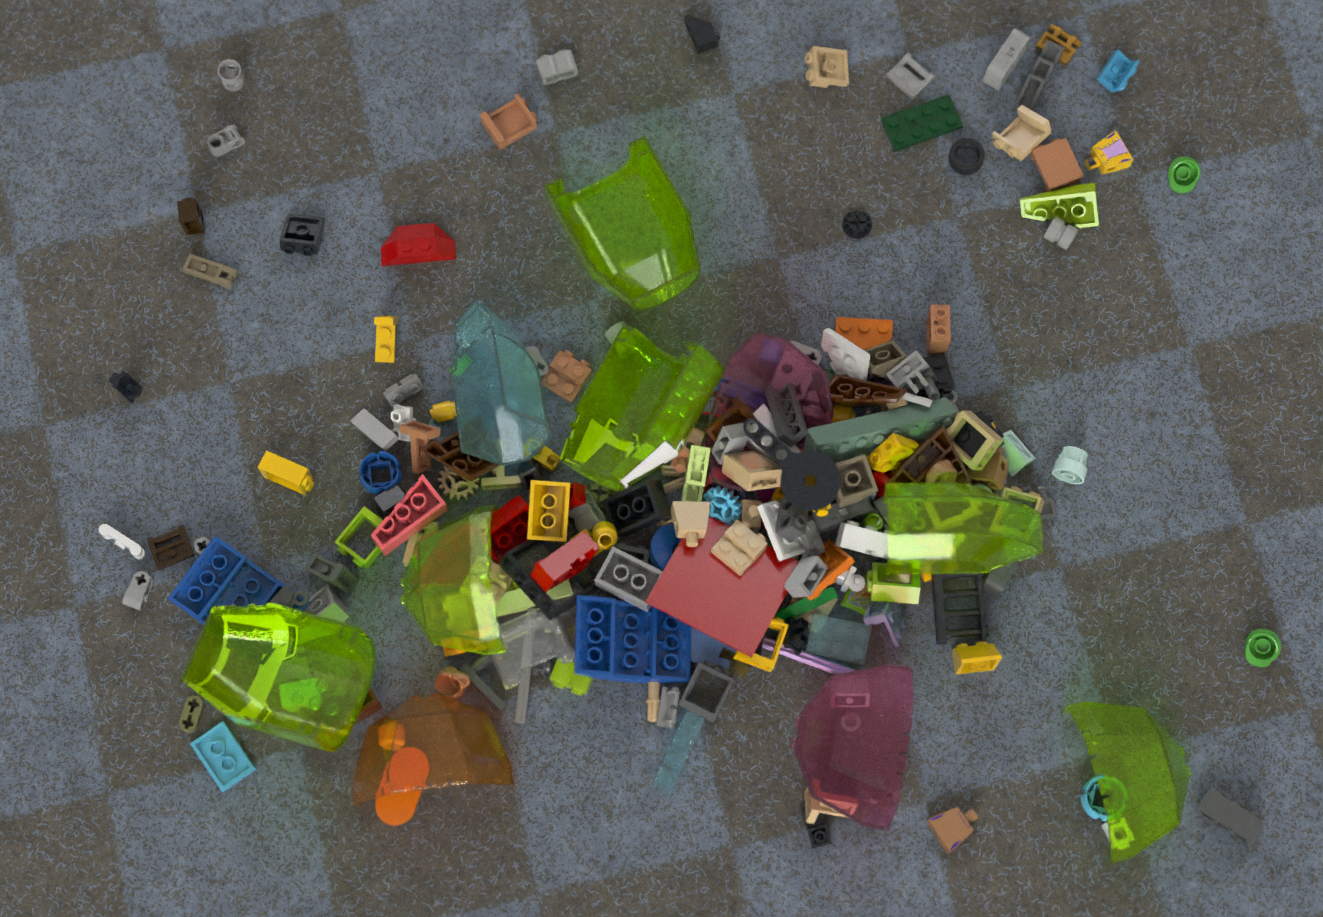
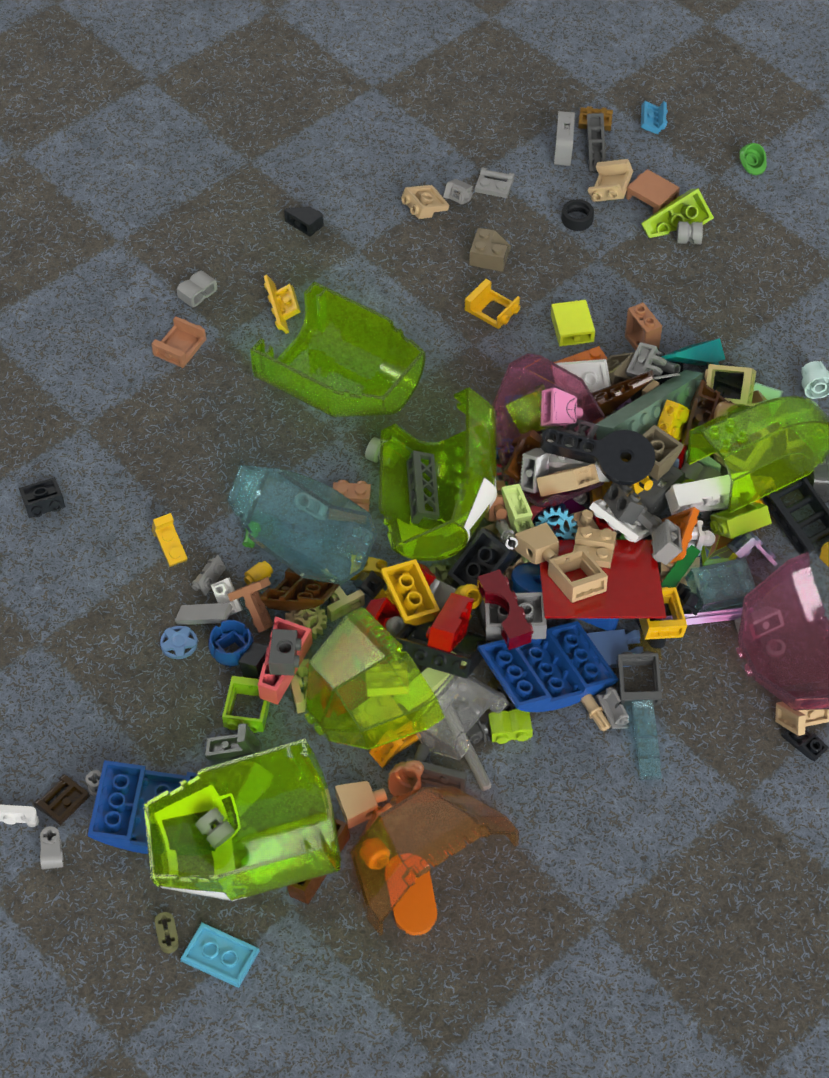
camera: 30 degrees left, 20 degrees down
yellow window [258,450,314,495] -> none
red wedge [380,223,456,266] -> none
black gear [842,209,872,239] -> none
dark green plate [881,94,963,152] -> none
yellow torso [1085,131,1133,175] -> none
none -> medium blue wheel [160,626,197,659]
none -> wheel [195,808,235,849]
none -> yellow bracket [264,275,301,334]
none -> dark grey brick [269,629,301,676]
none -> tan torso [335,781,387,829]
none -> light grey tile [386,616,405,637]
none -> dark grey fence [406,451,440,524]
none -> light grey window [443,179,473,204]
none -> yellow window [465,279,520,329]
none -> dark tan slope [470,228,511,272]
none -> dark red arch [477,569,534,650]
none -> light grey pin [495,519,518,549]
none -> clear neon green bracket [506,383,548,435]
none -> bright pink torso [541,387,583,426]
none -> tan window [548,548,608,603]
none -> neon yellow brick [551,300,595,347]
none -> teal wedge [662,338,725,366]

